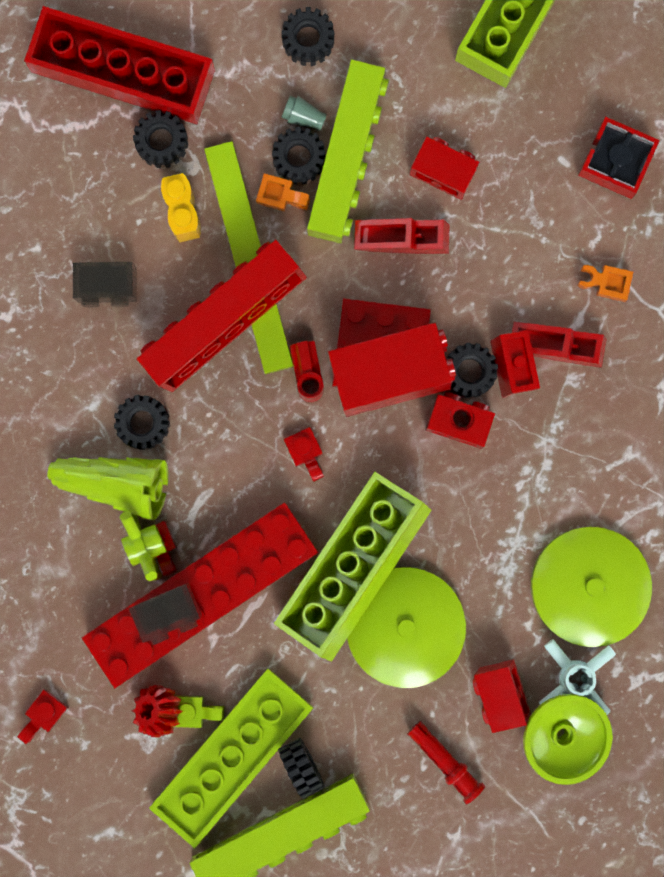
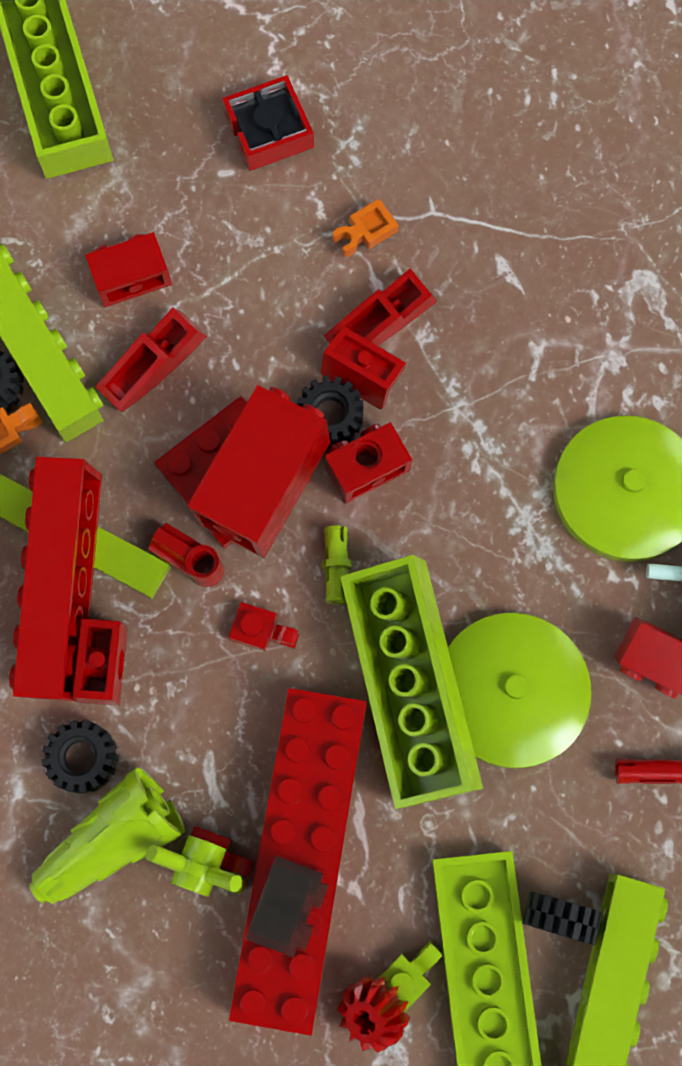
camera: 50 degrees left, 10 degrees down
none -> red brick [72,619,128,706]
none -> lime pin [322,525,352,605]

